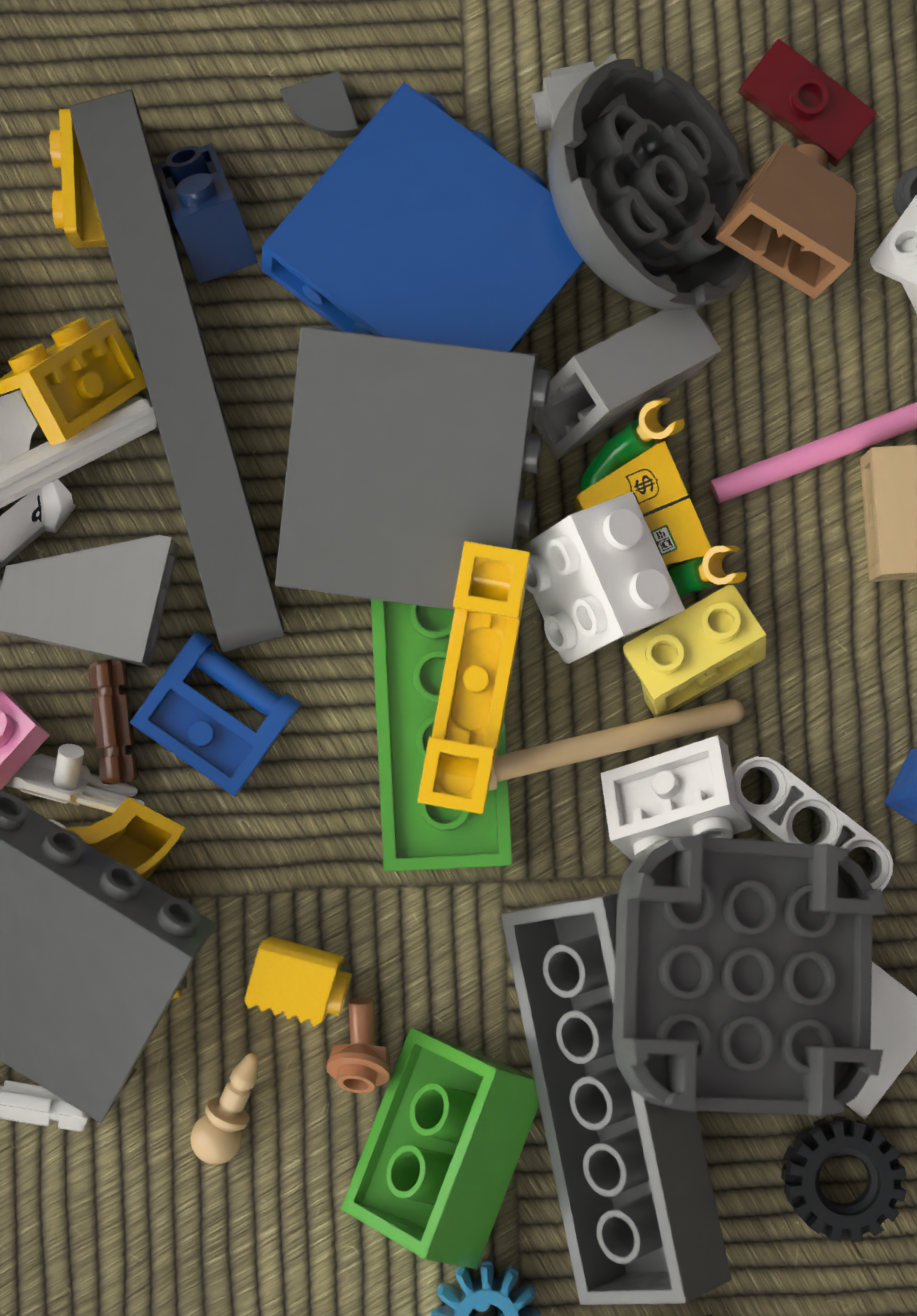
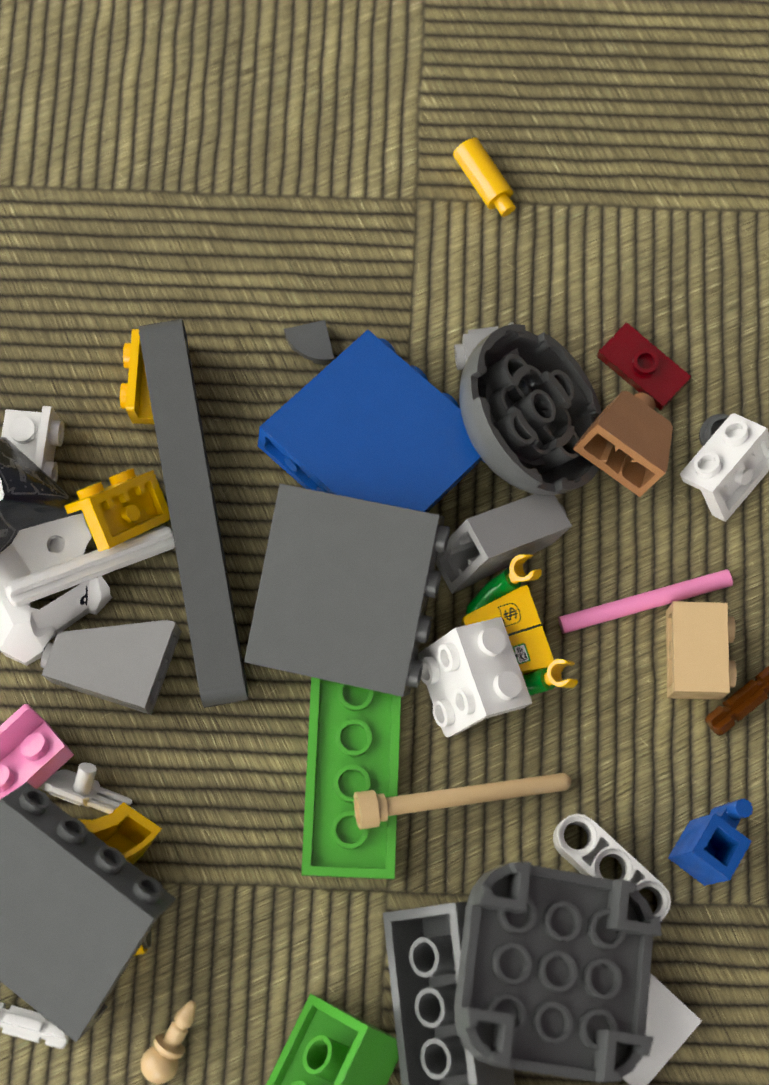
camera: 10 degrees right, 10 degrees down
reddish brown axle [88,659,138,785] -> none
blue plate [130,630,302,797] -> none
dark blue slope [155,143,258,284] -> none
yellow brick [244,936,352,1026] -> none
nougat plate [326,997,390,1093] -> none
yellow slope [417,541,530,814] -> none
white bracket [600,735,752,861] -> none
light yellow bracket [623,585,766,717] -> none

